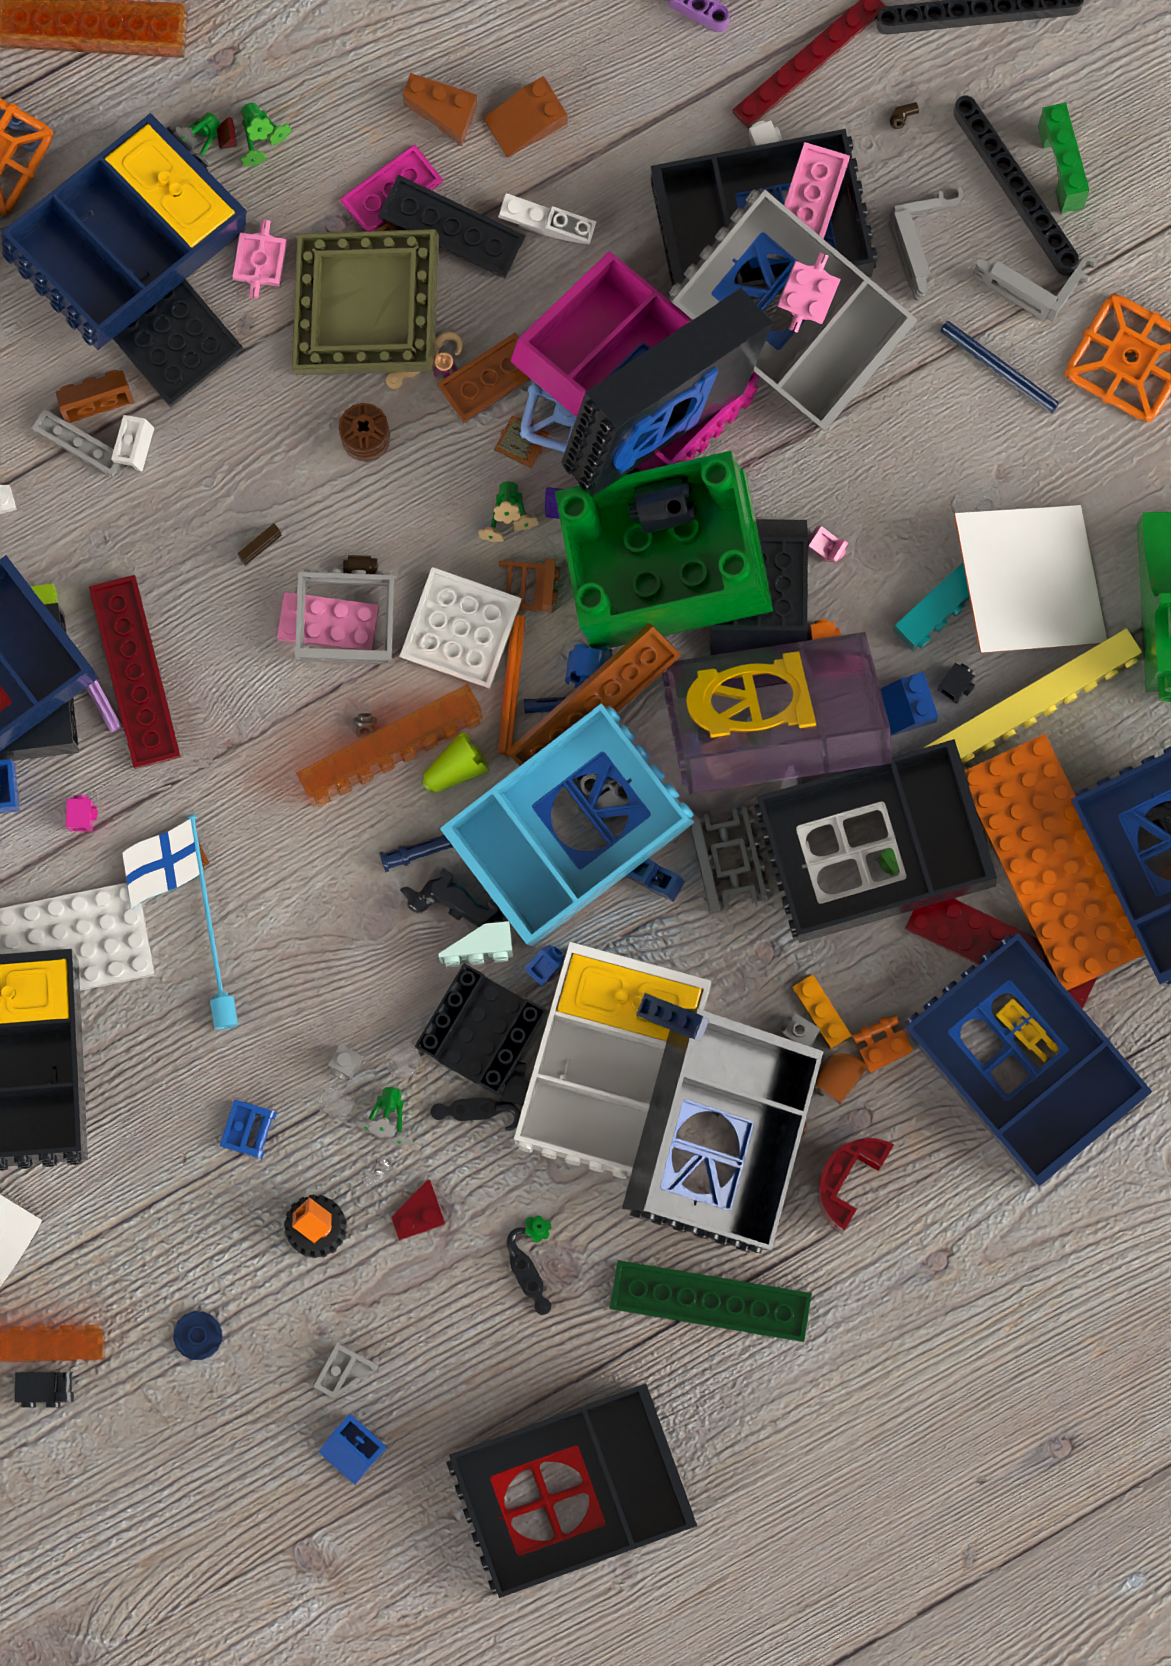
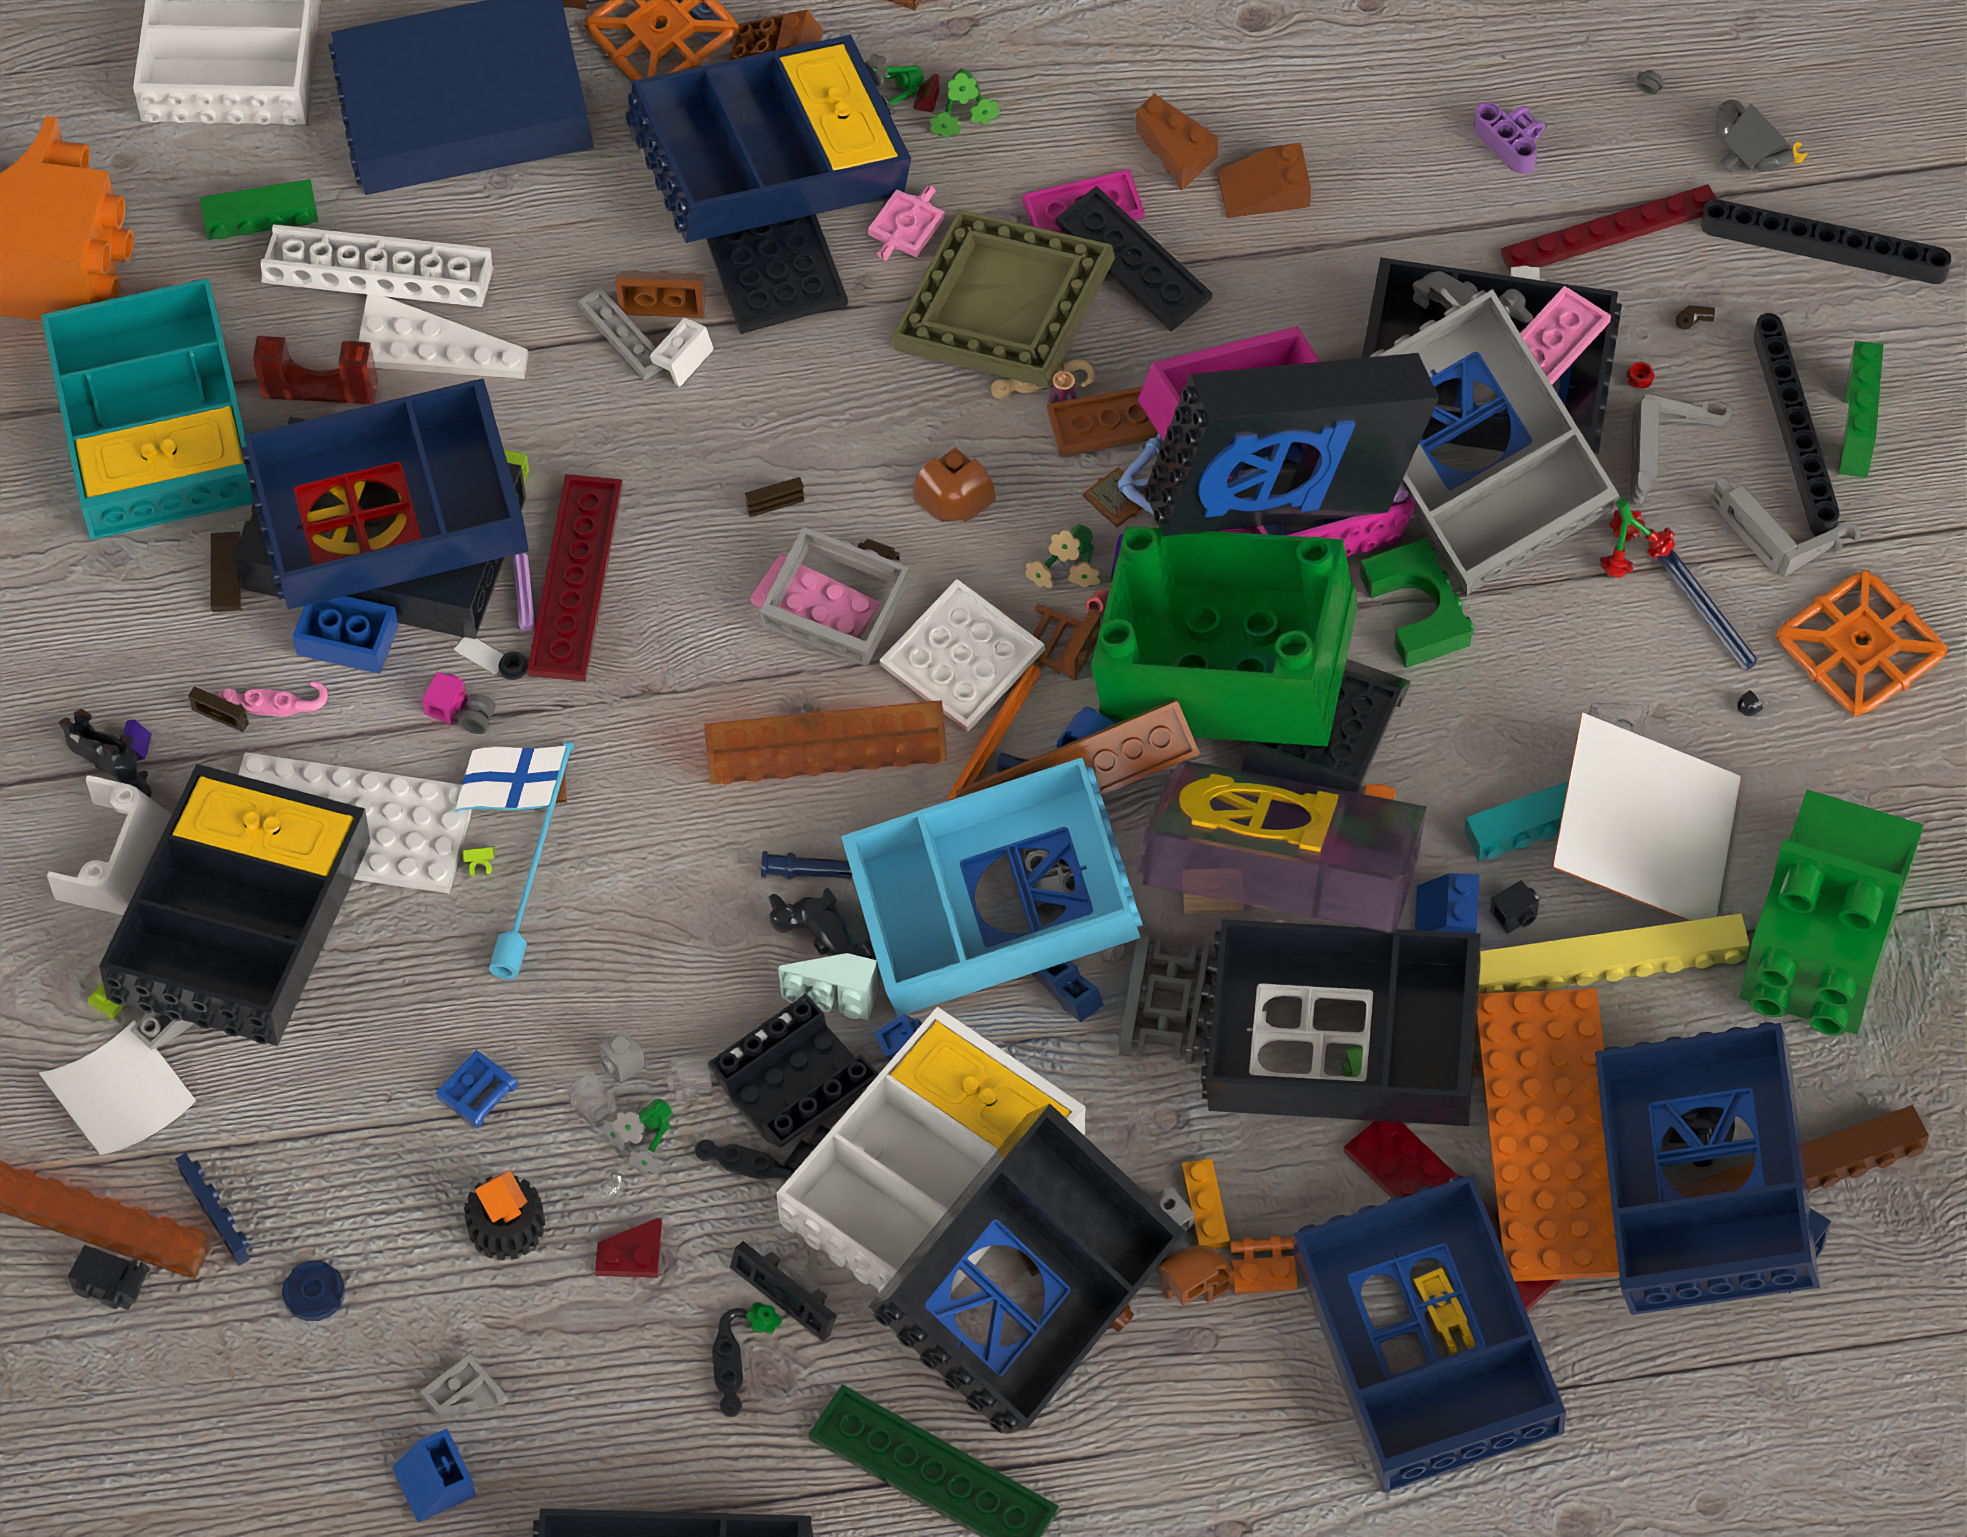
camera: 20 degrees right, 20 degrees down
reddish brown wheel [338,403,391,462] -> none
lime cone [421,731,490,793] -> none
white slope [498,193,596,244] -> none
black cylinder [628,477,697,534] -> none
dark blue tile [636,993,709,1042] -> none
bright pink plate [777,252,841,333] -> none
bright pink bracket [808,526,848,562] -> none
dark red cylinder [817,1138,894,1235] -> none
none -> dark blue plate [175,1153,250,1266]
none -> white sticker [454,637,503,674]
none -> dark grey wheel [458,694,496,734]
none -> lime tile [463,846,495,876]
none -> black plate [498,651,528,680]
none -> dark orange slope [729,9,823,60]
none -> black hinge [730,1241,837,1341]
none -> dark orange brick [913,447,995,523]
none -> coral cone [1086,590,1109,619]
none -> green arch [1359,538,1474,668]
none -> dark grey animal [1412,271,1533,323]
none -> red plant [1600,498,1675,578]
none -> red plate [1626,362,1655,389]
none -> black hinge [1737,690,1763,716]

